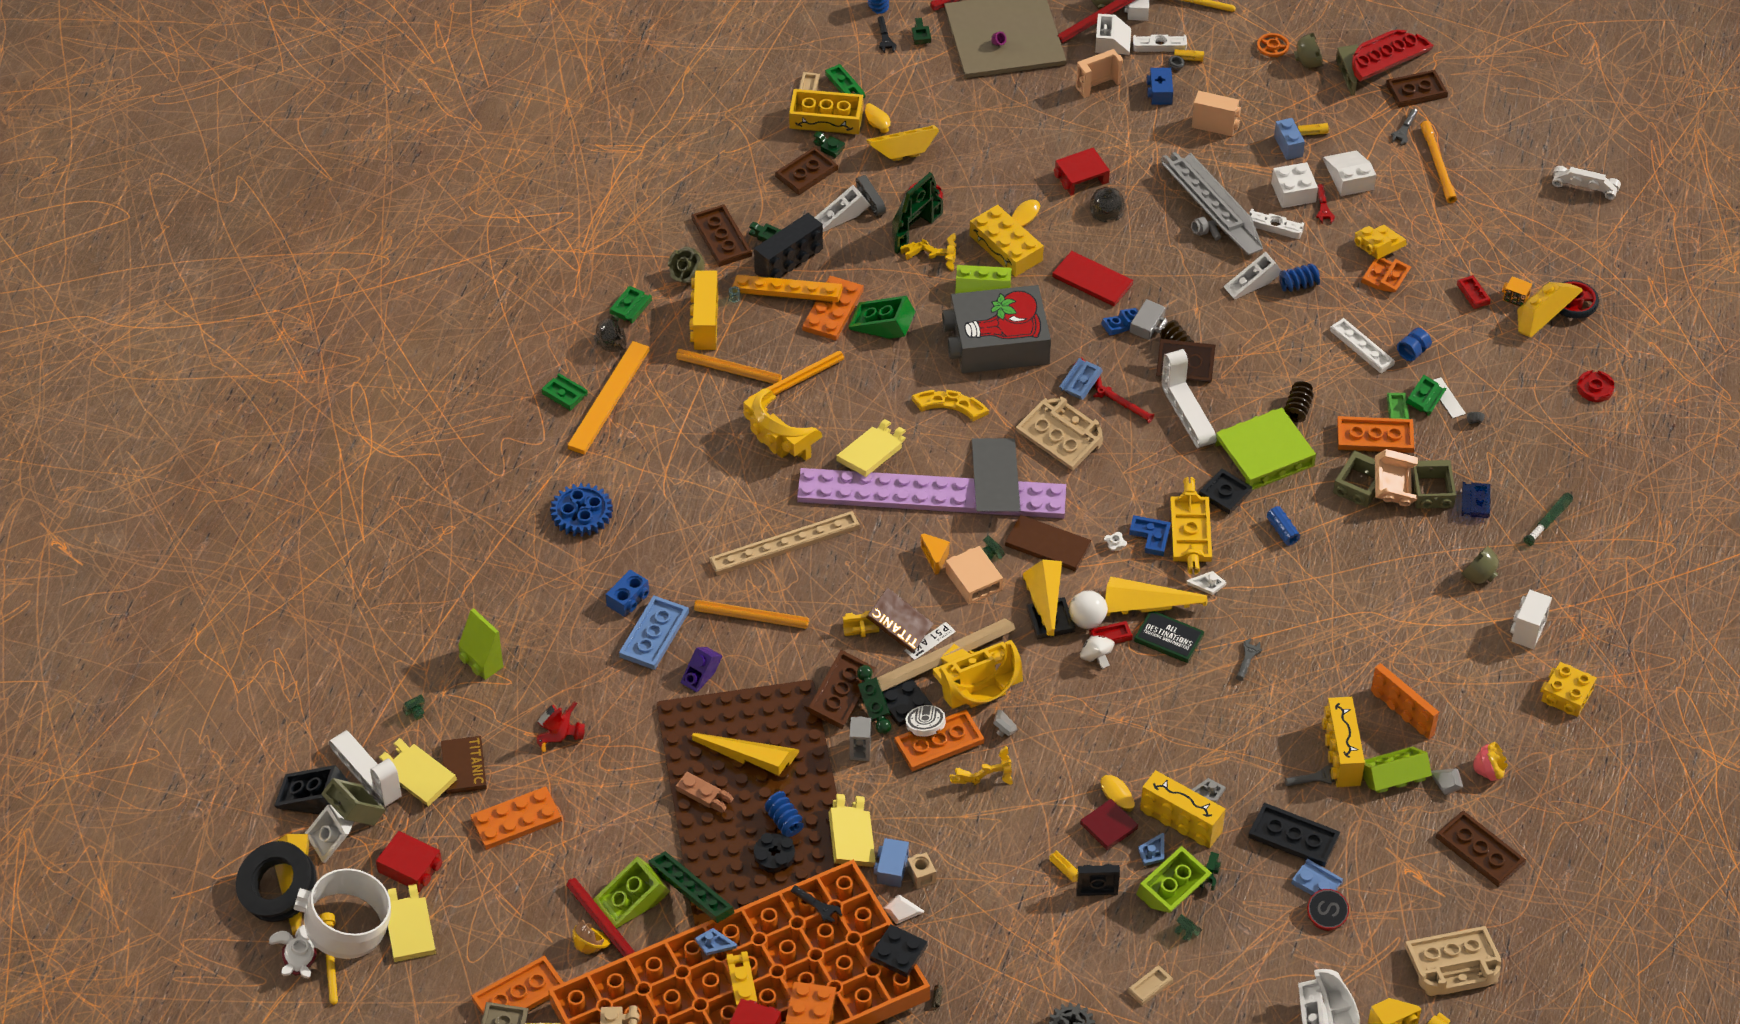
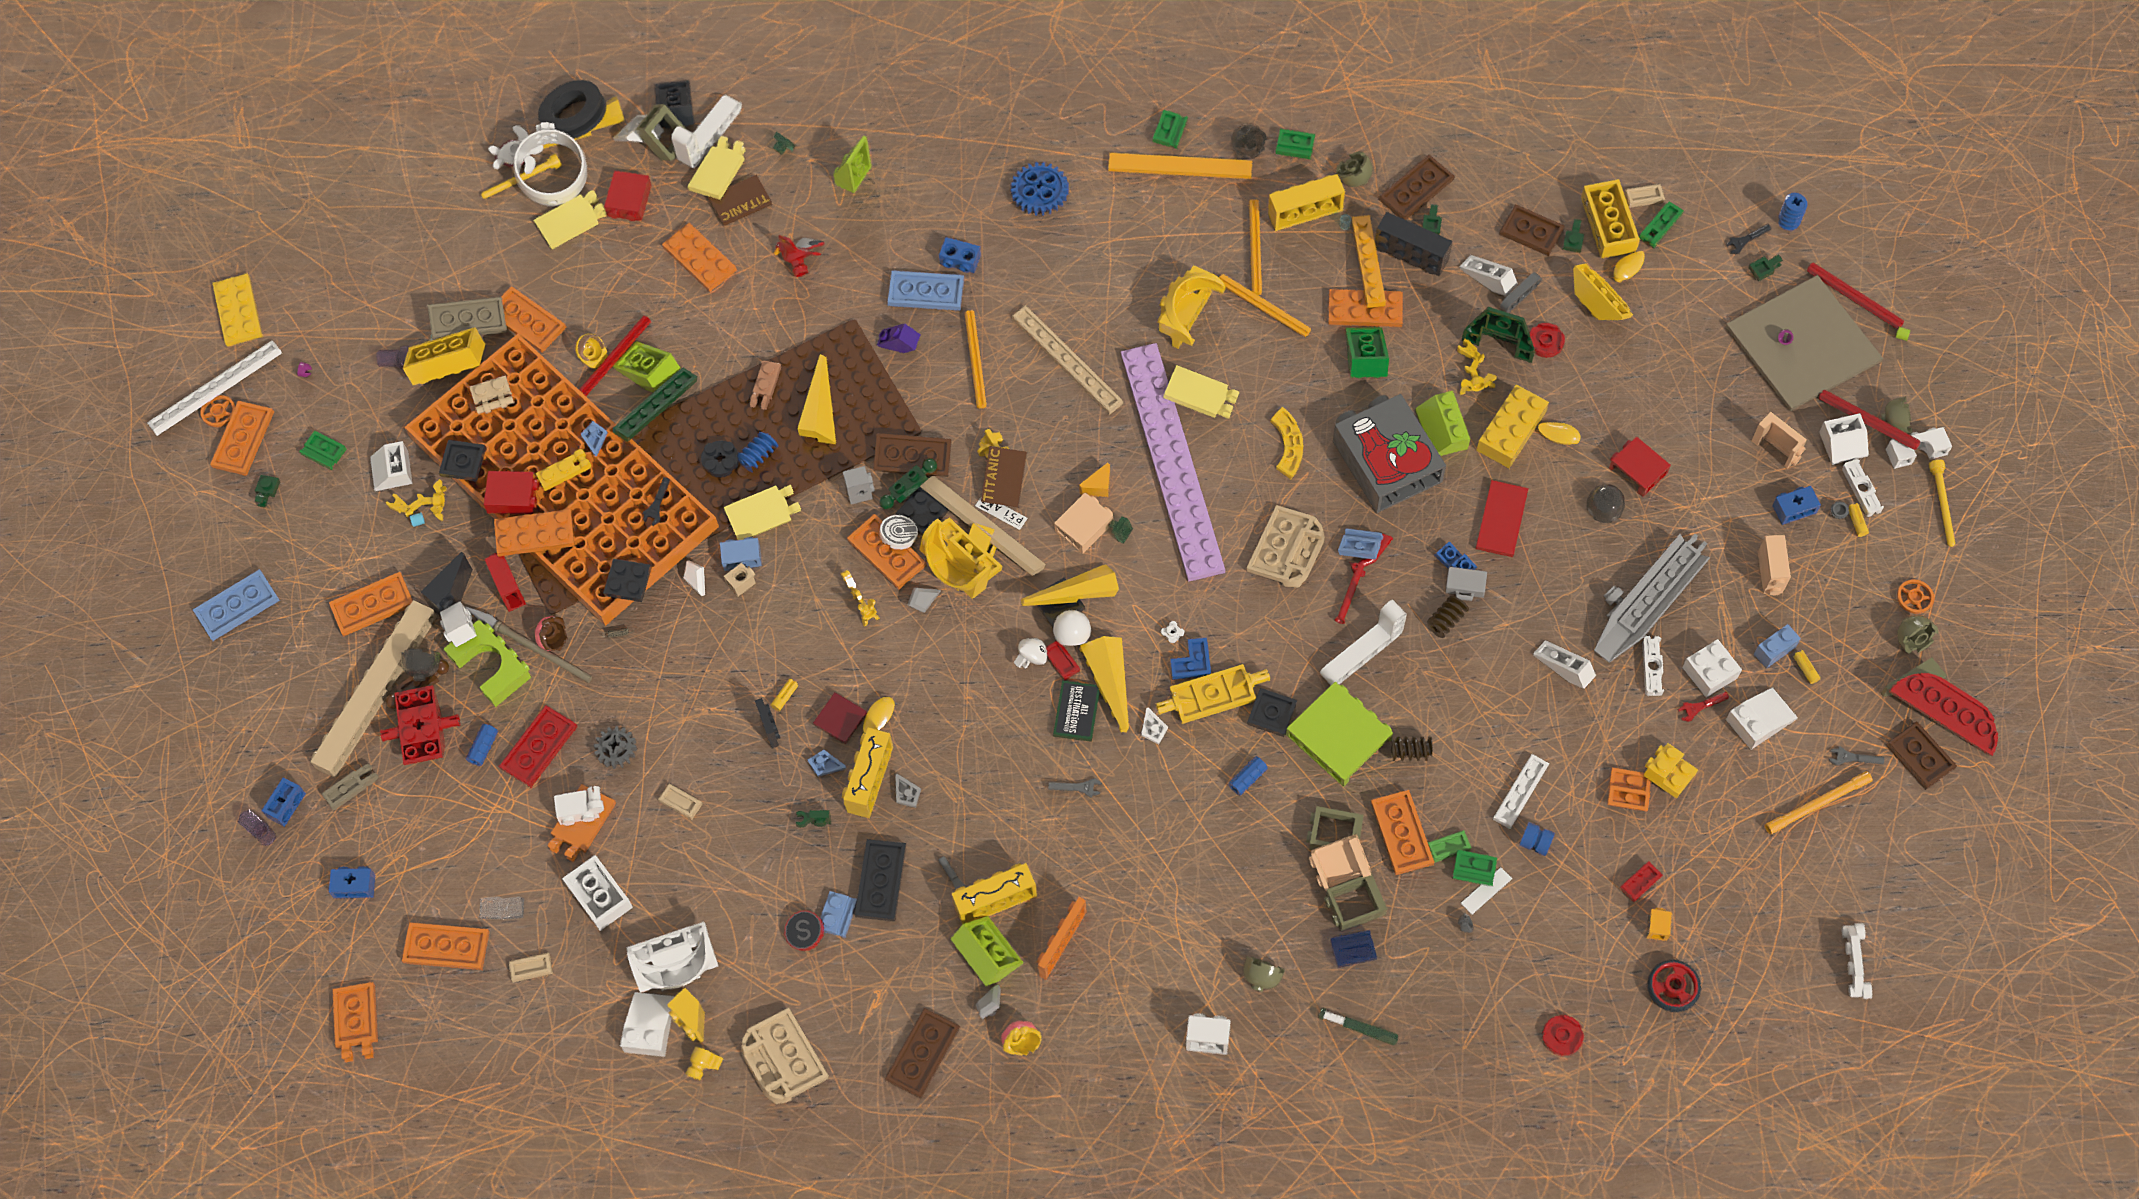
camera: 75 degrees right, 15 degrees up
dark grey sticker [972,438,1021,511] -> none
reddish brown tile [1005,515,1091,572] -> none
lime slope [1136,846,1212,913] -> none
reddish brown tile [1156,339,1216,382] -> none
clear green tile [1174,914,1203,941] -> none
blue piece [1279,264,1320,292] -> none
yellow wedge [1517,282,1583,338] -> none
yellow brick [1540,662,1597,717] -> none

